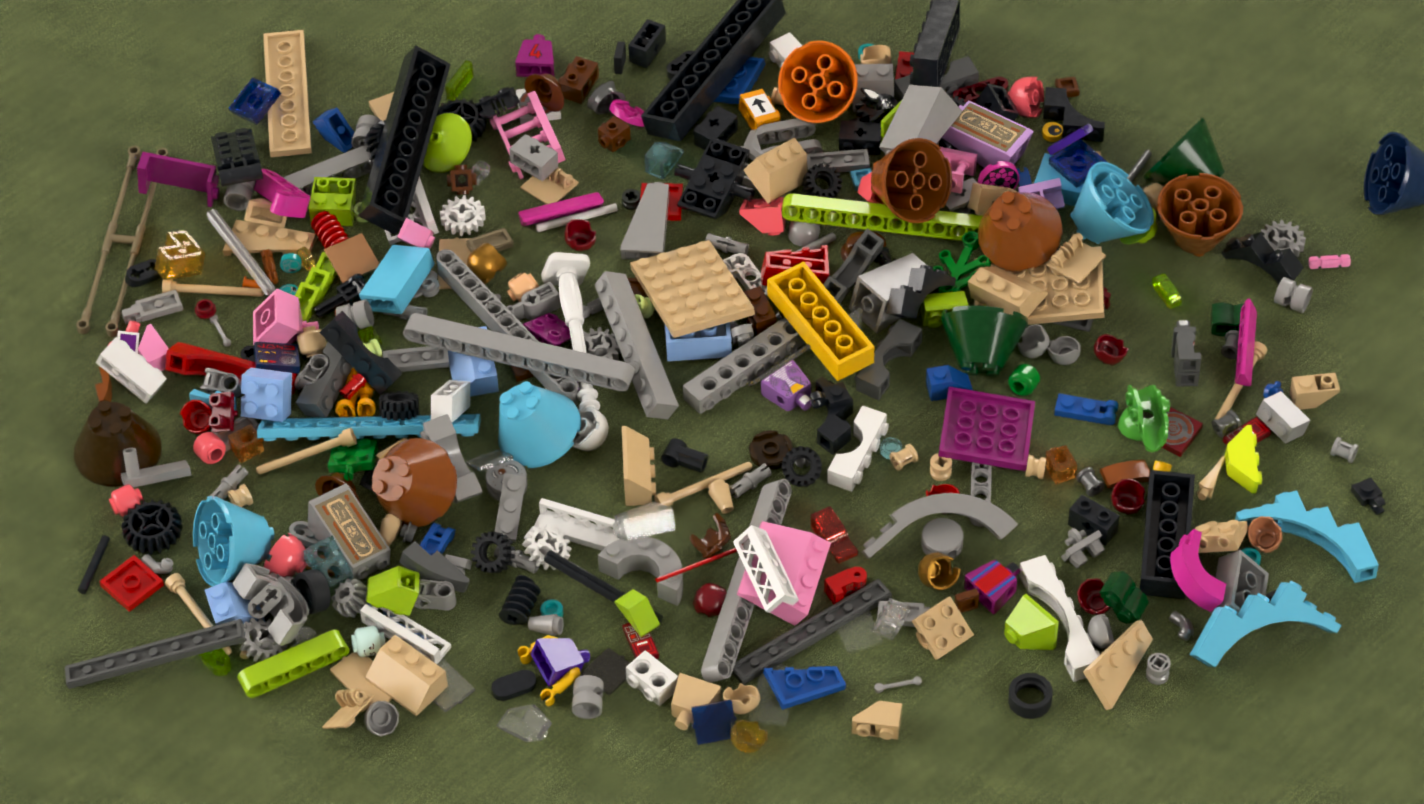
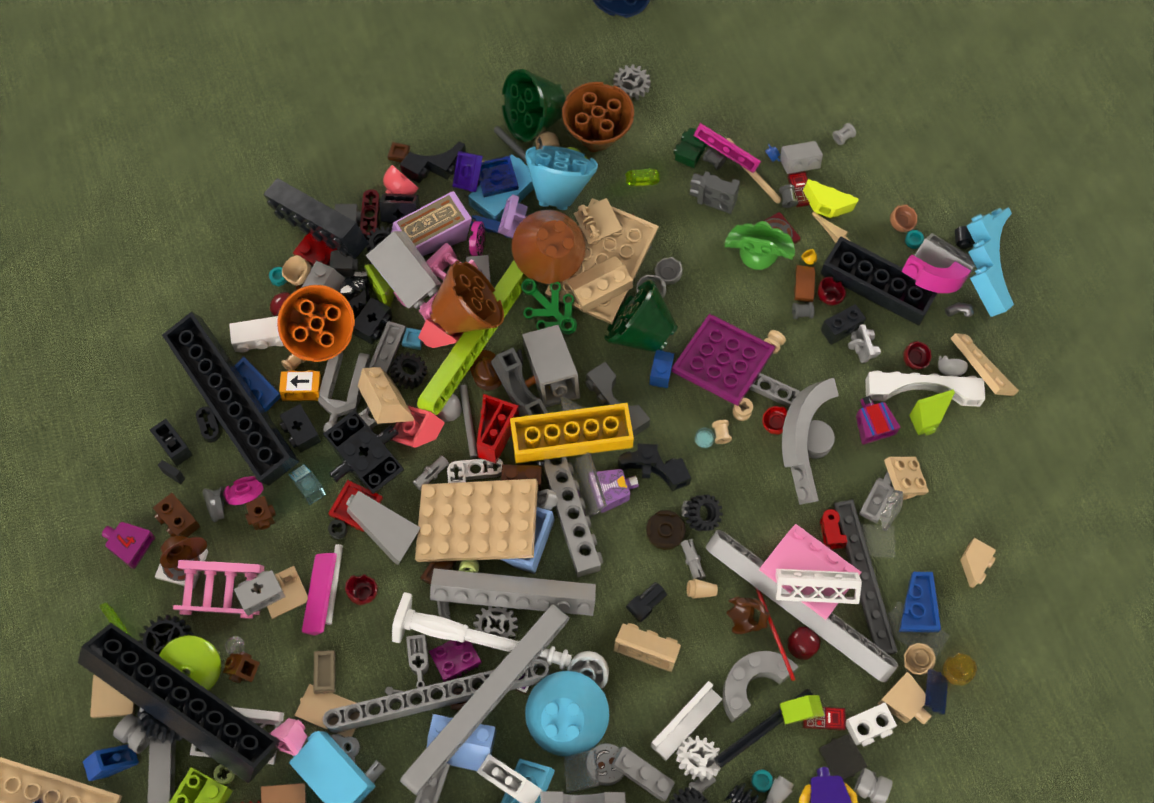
camera: 70 degrees left, 15 degrees up
white gear [440,195,486,236] -> none
pearl gold helmet [467,243,507,284] -> none
black hinge [476,87,520,119] -> none
light nougat head [507,272,539,302] -> none
clear slope [613,502,675,541] -> none
tan piece [654,462,752,512] -> none
clear red piece [811,506,858,564] -> none
white arch [828,406,889,492] -> none
light grey hinge [874,676,922,693] -> none
black arch [886,265,956,319] -> none
pearl gold helmet [918,552,960,590] -> none
lime slope [921,291,969,328] -> none
reddish brown tile [955,588,979,613] -> none
tan brick [968,183,1018,216] -> none
green head [1008,364,1040,396] -> none
black tyre [1008,673,1053,719] -> none
yellow tile [1042,122,1063,142] -> none
clear orange brick [1045,445,1077,484] -> none
blue plate [1054,393,1119,425] -> none
dark red hair [1094,334,1129,365] -> none
dark green brick [1100,571,1149,624] -> none
light grey wheel [1146,653,1171,685] -> none
tan plate [1195,520,1248,553] -> none
black arch [1222,232,1304,284] -> none
medium azure arch [1235,490,1379,583] -> none
light grey wheel [1274,277,1313,313] -> none
tan slope [1290,373,1340,410] -> none
bright pink axle [1308,254,1351,269] -> none
black plate [1351,478,1386,515] -> none

